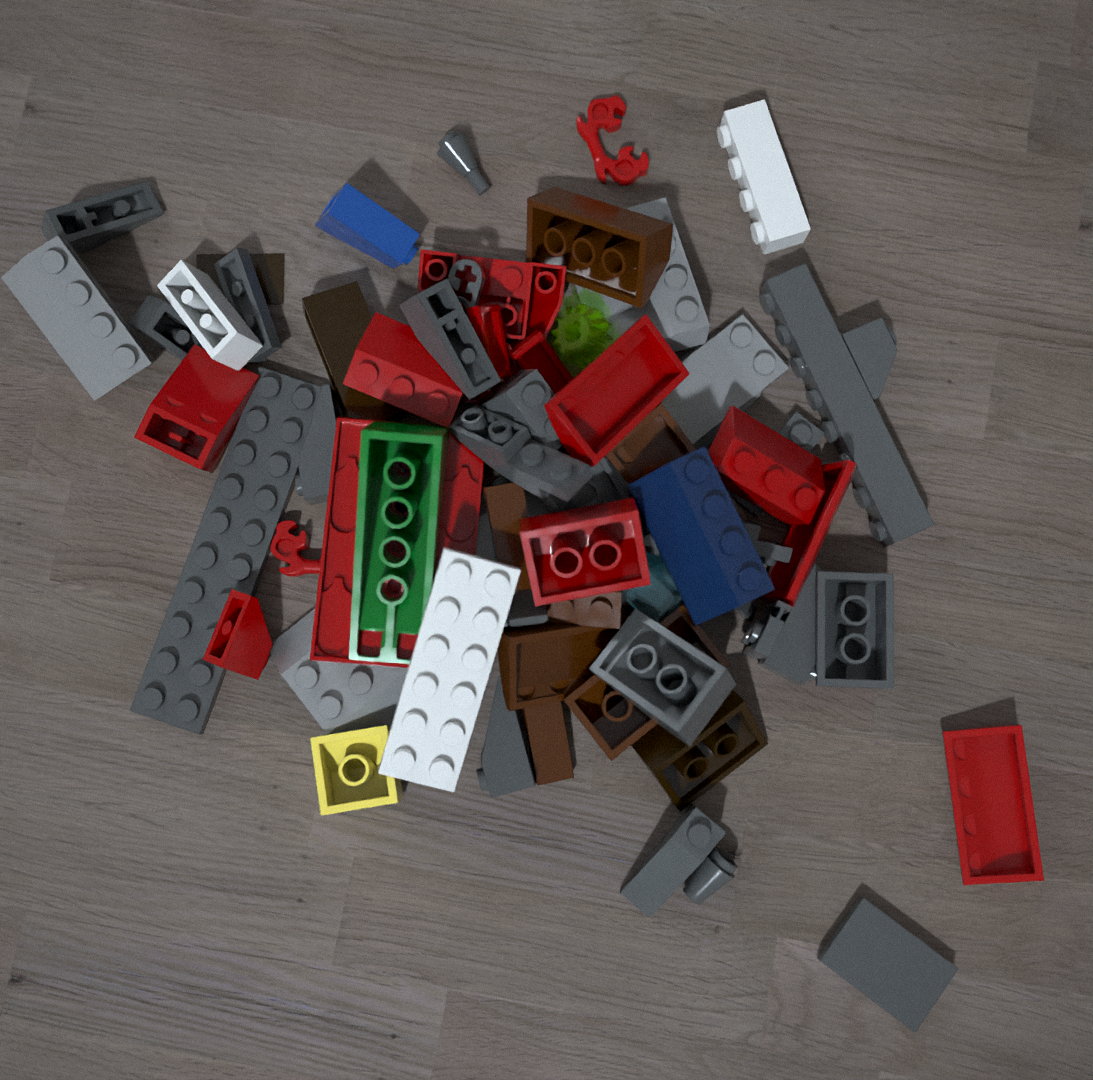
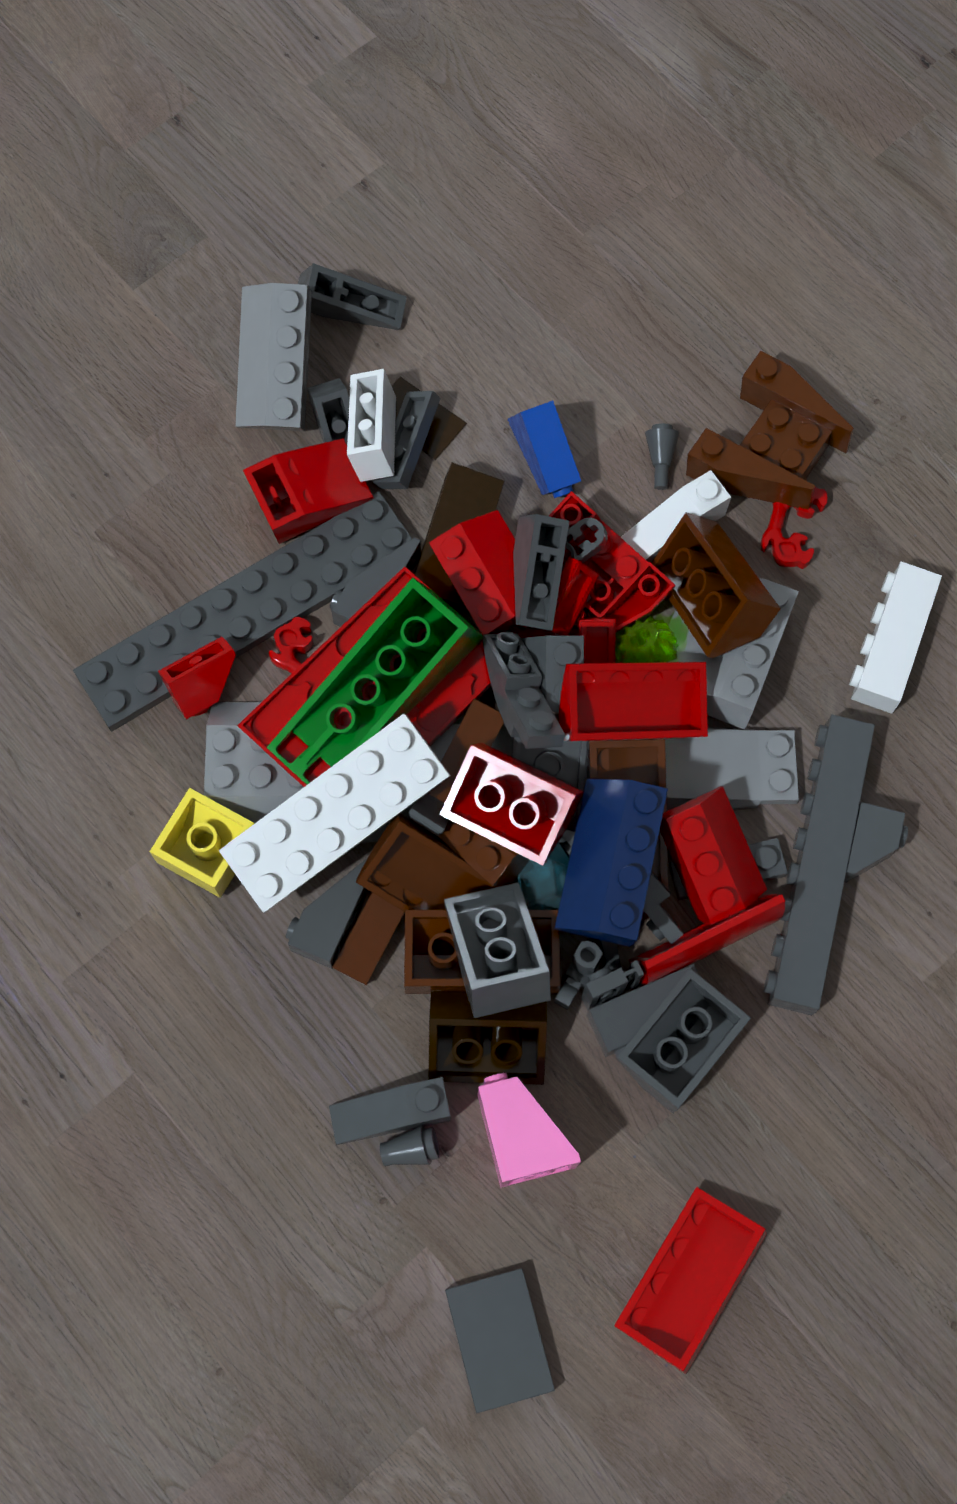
camera: 35 degrees right, 10 degrees down
none -> bright pink slope [477,1073,581,1188]
none -> dark grey bar [554,941,603,1010]
none -> white slope [621,470,731,562]
none -> reddish brown wedge [686,351,854,509]

